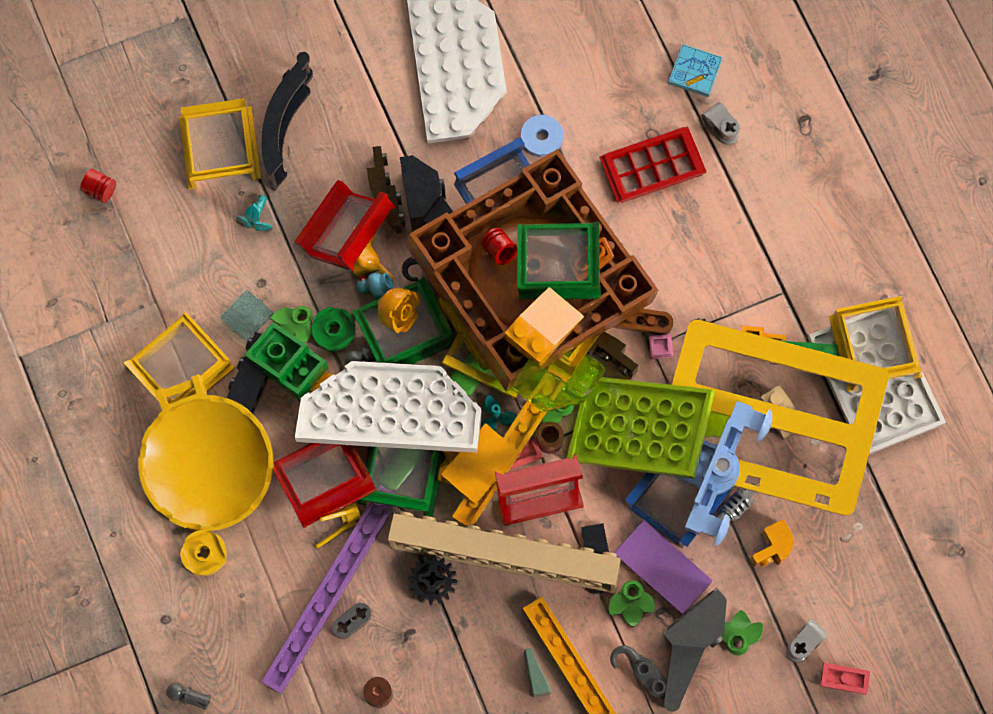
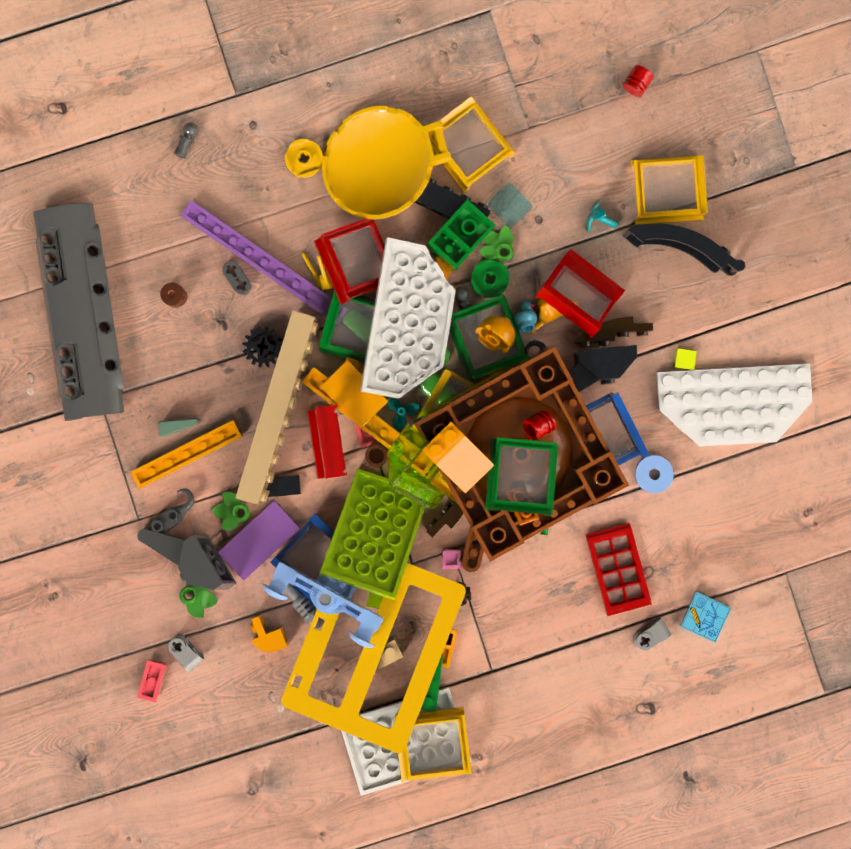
camera: 90 degrees right, 15 degrees up
none -> neon yellow tile [674,348,697,370]

